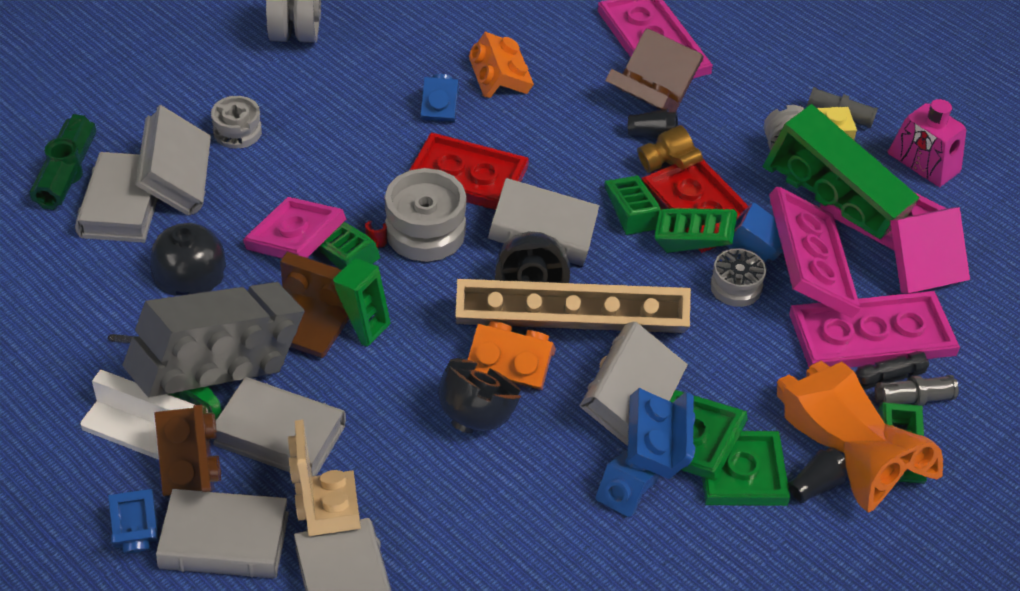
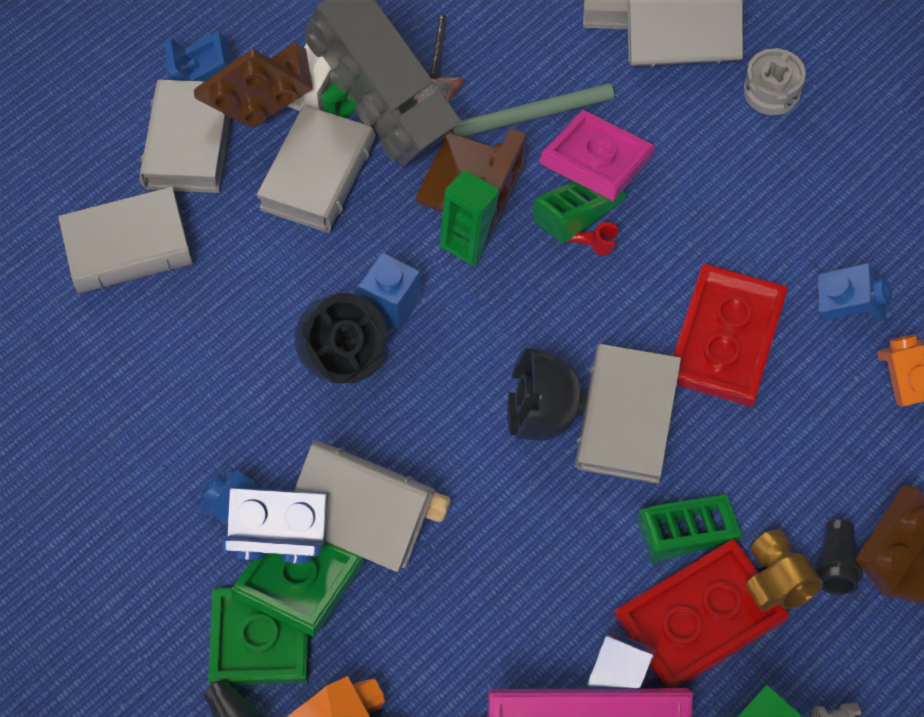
camera: 95 degrees right, 15 degrees up
black cylinder [150,223,226,296] -> none
tan bracket [288,419,361,536] -> none
light grey wheel [385,168,467,262] -> none
tan brick [456,279,691,333] -> none
orange bracket [468,321,556,390] -> none
green slope [655,208,738,253] -> none
light grey wheel [710,249,766,307] -> none
none -> blue brick [358,253,422,331]
none -> sand green bar [452,83,614,137]

